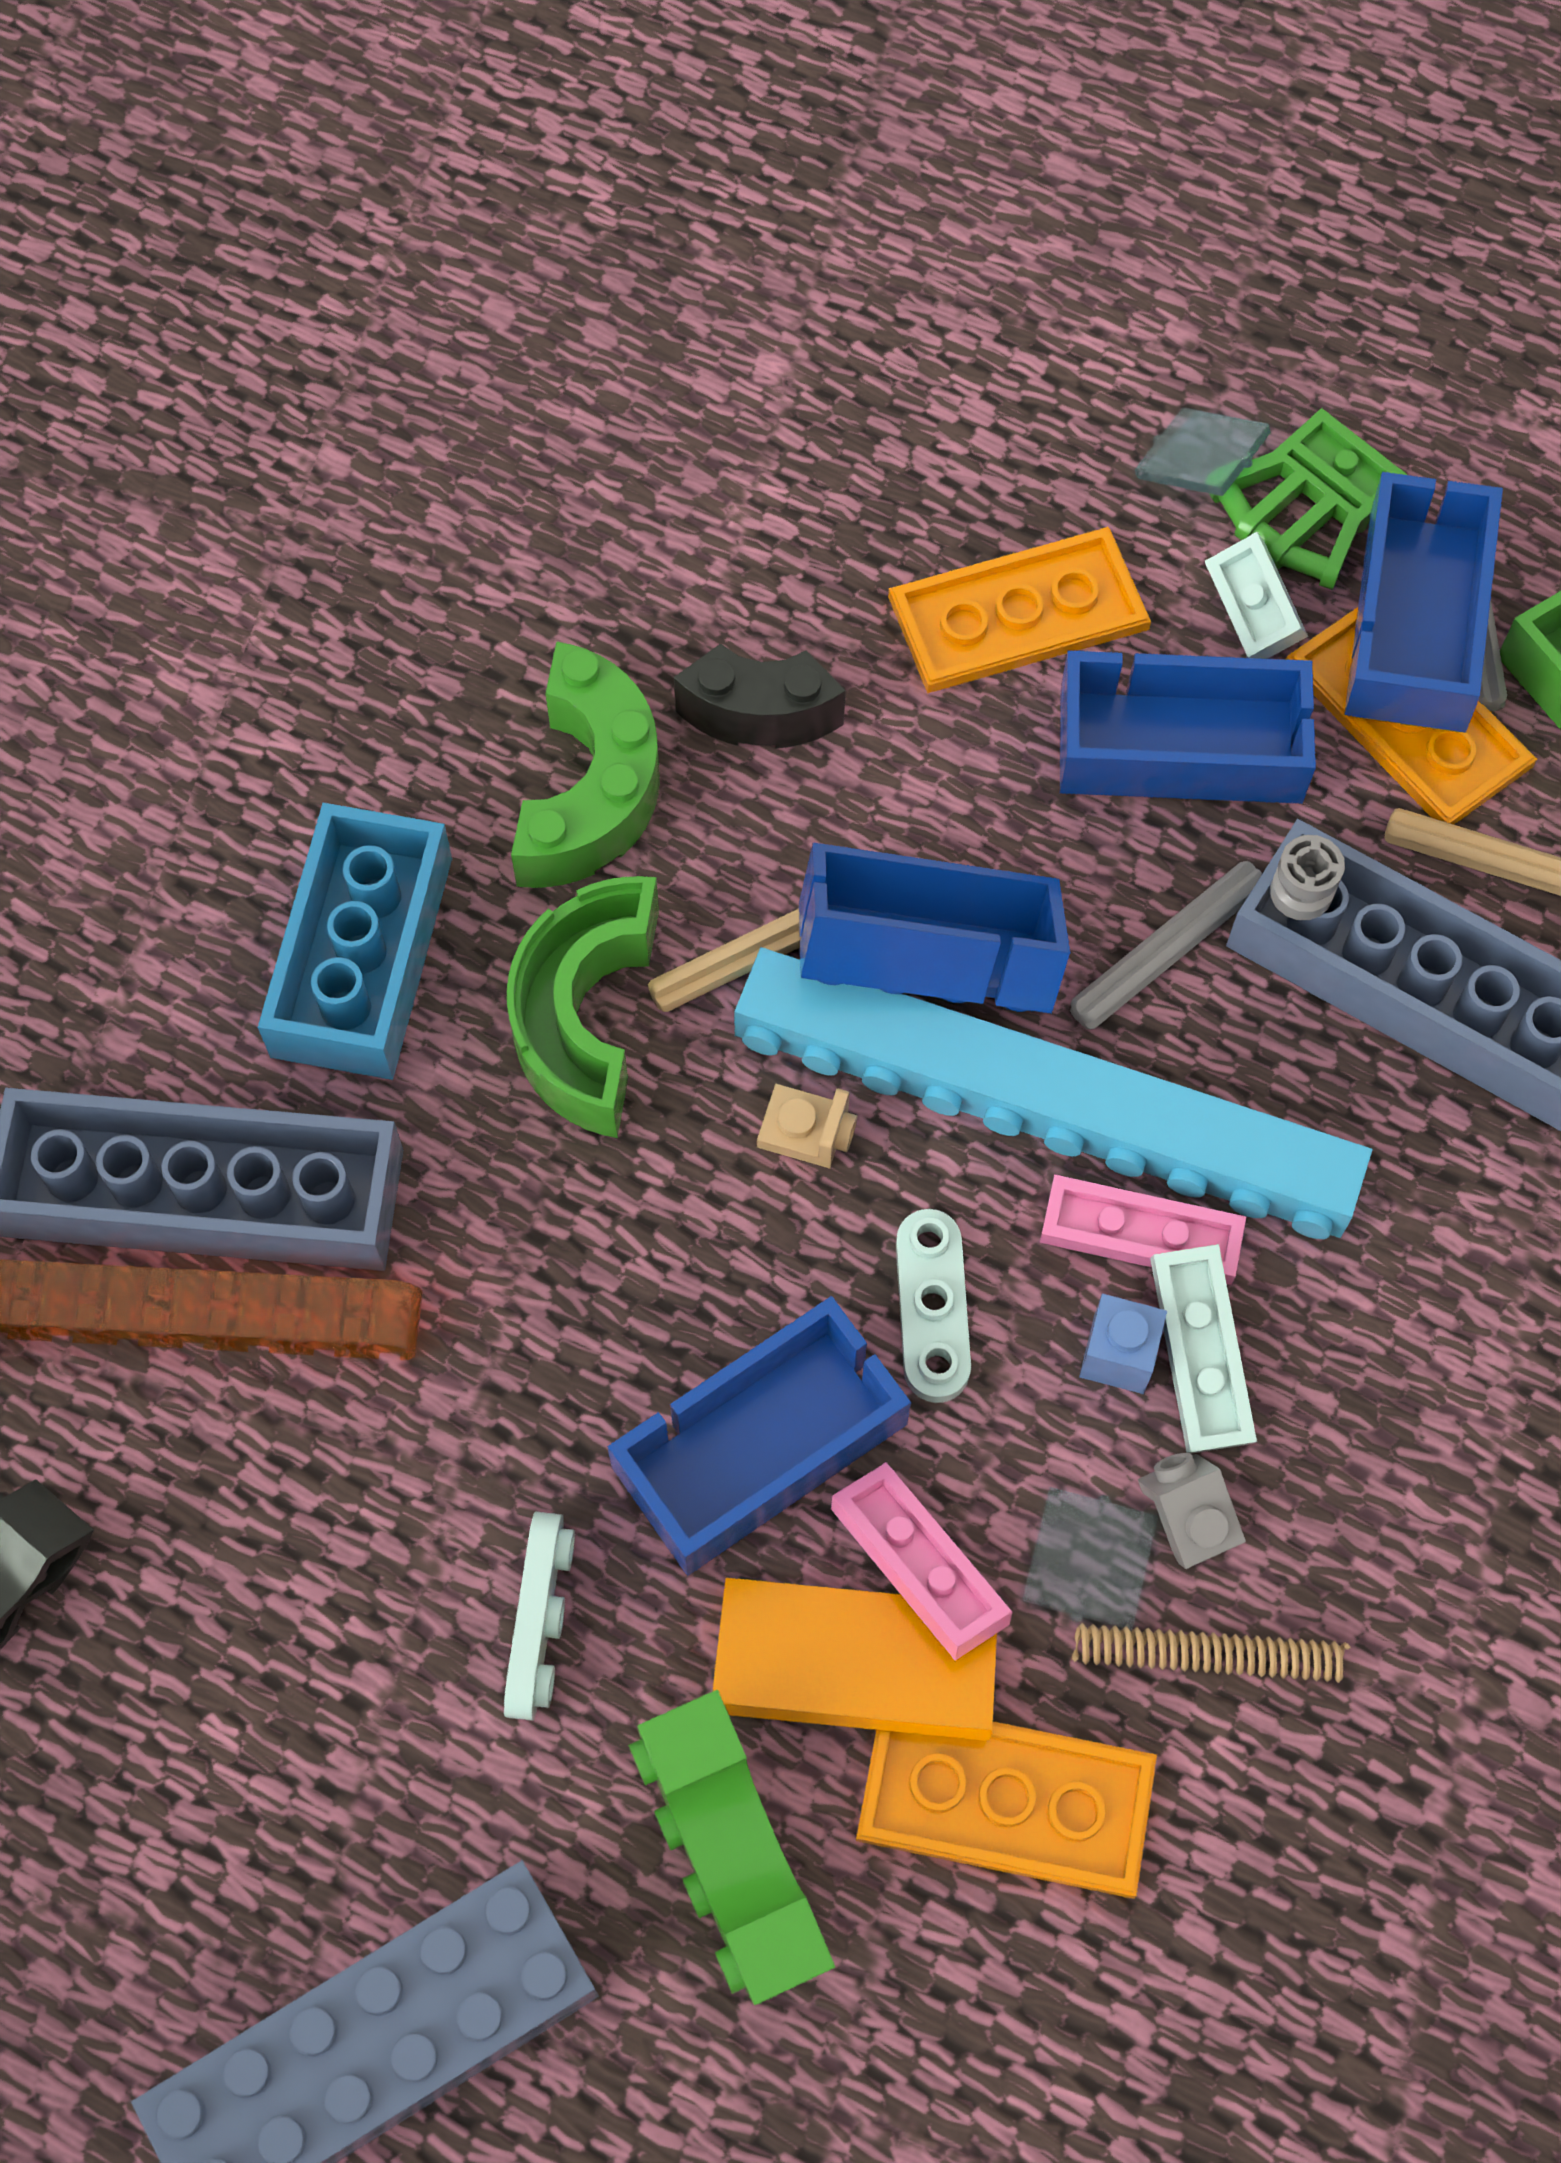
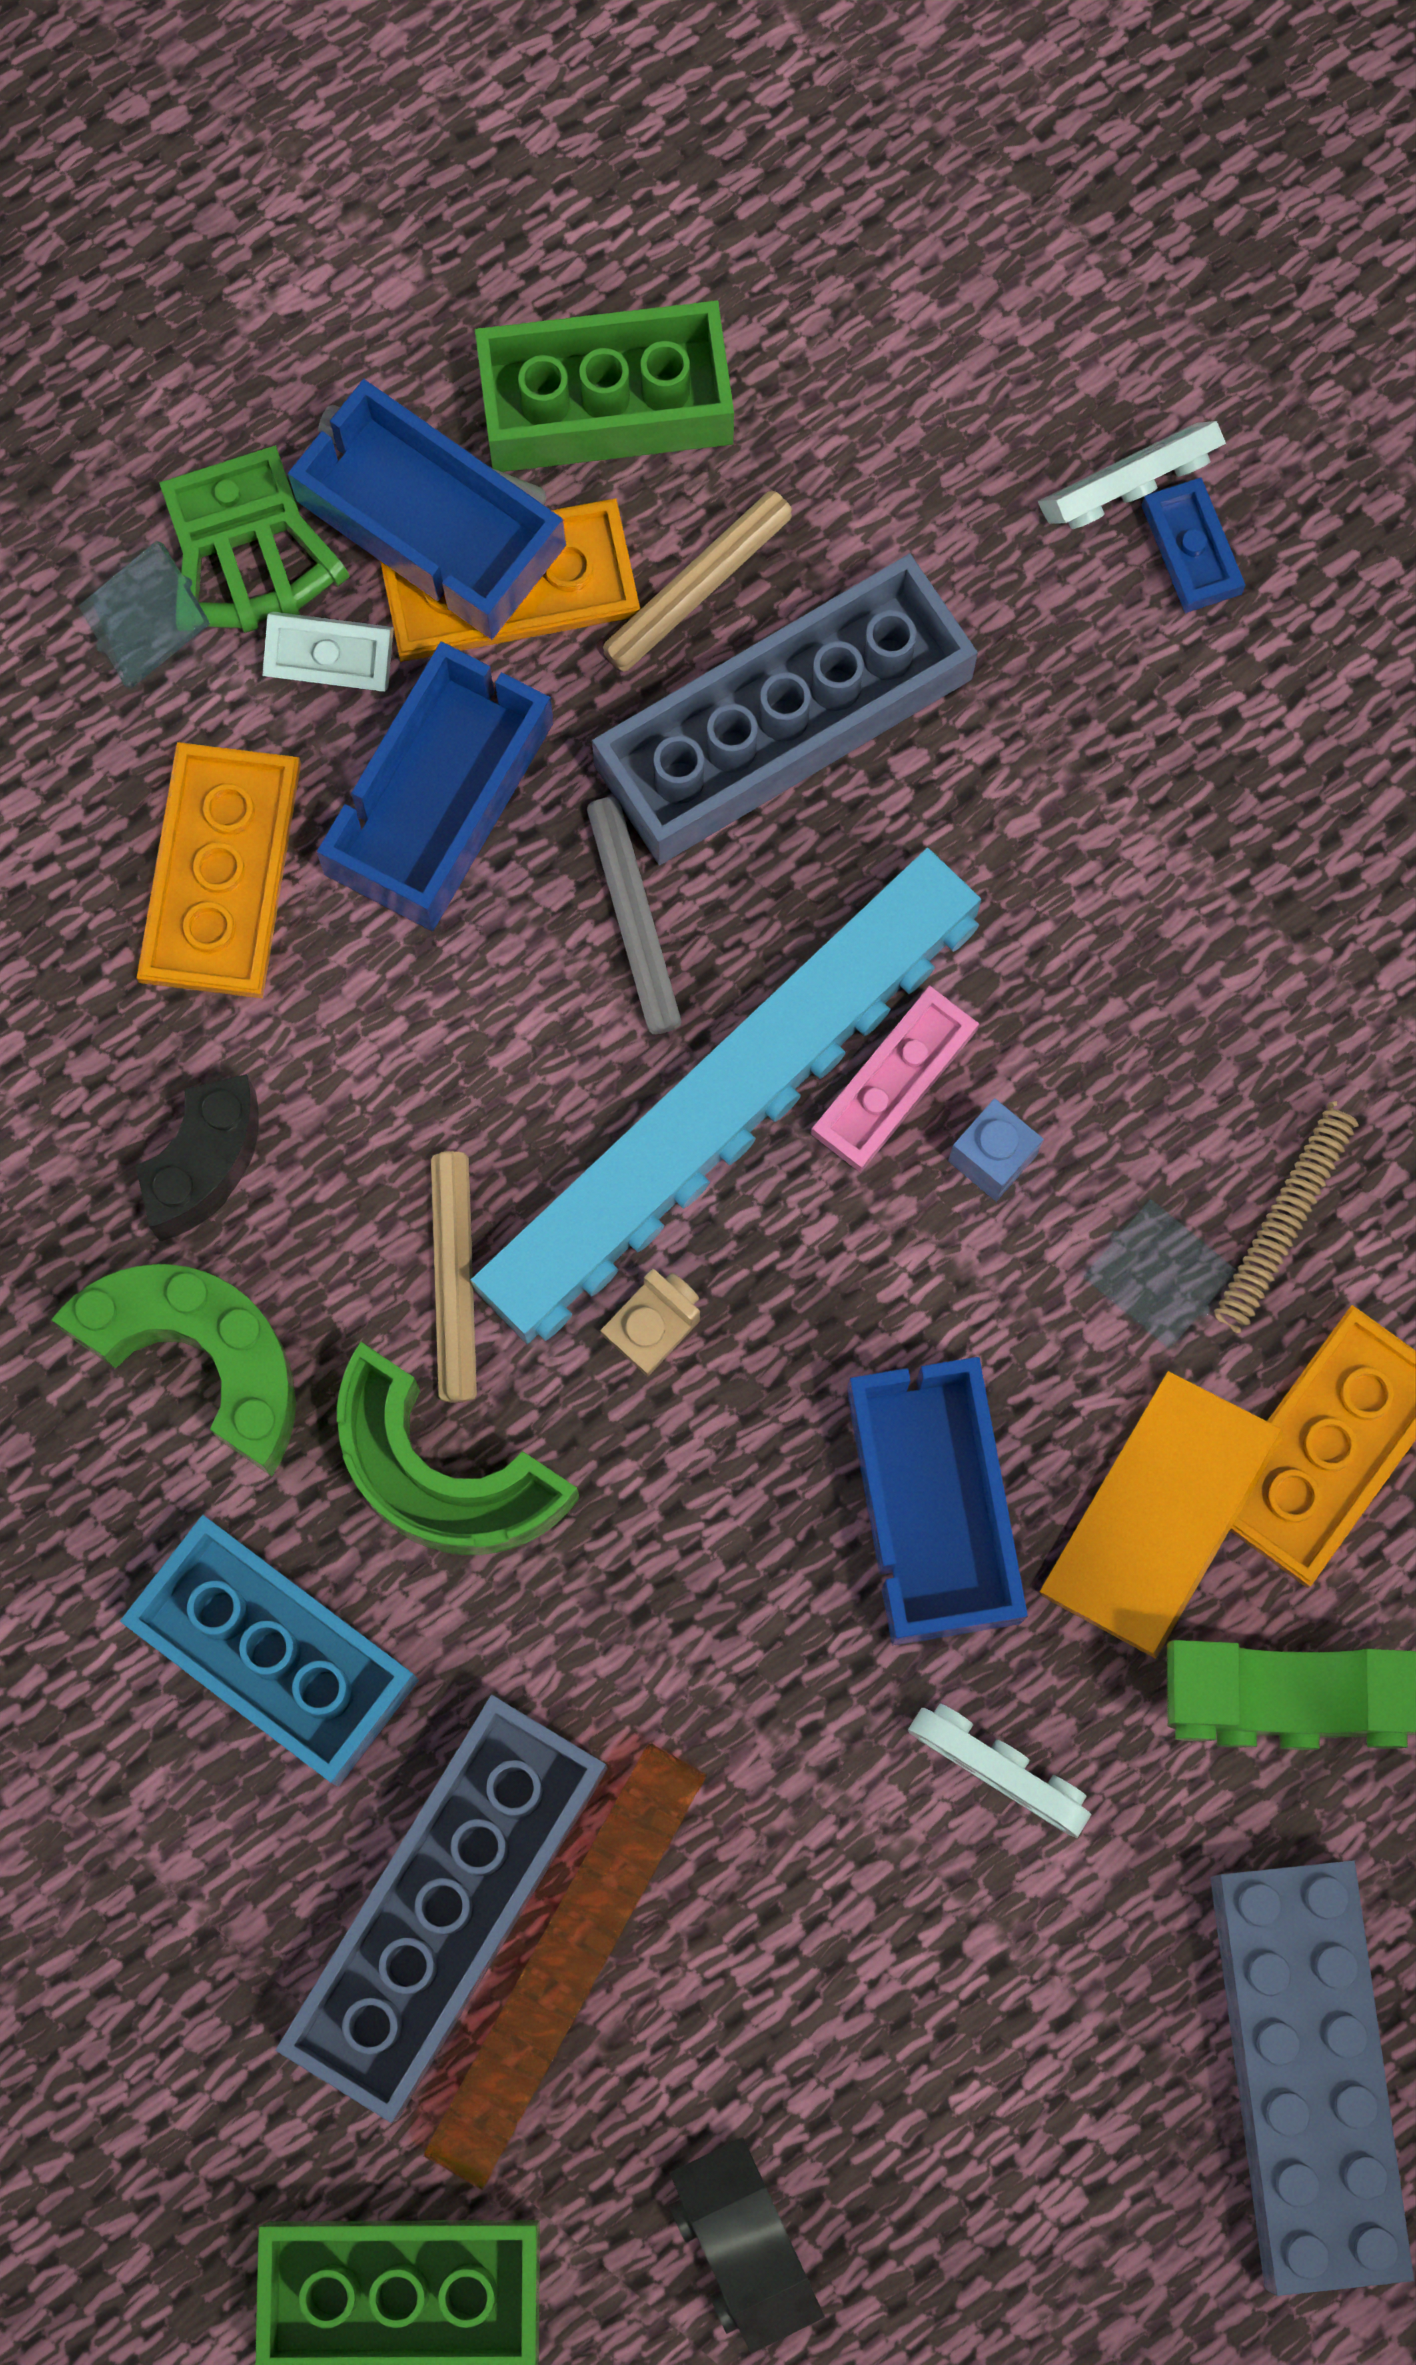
camera: 65 degrees left, 10 degrees up
blue piece [799,842,1070,1014] -> none
bright pink plate [831,1462,1012,1660] -> none
light aqua plate [896,1209,971,1403] -> none
light grey bracket [1138,1453,1246,1569] -> none
light aqua plate [1150,1244,1257,1454] -> none
light grey wheel [1270,835,1345,920] -> none

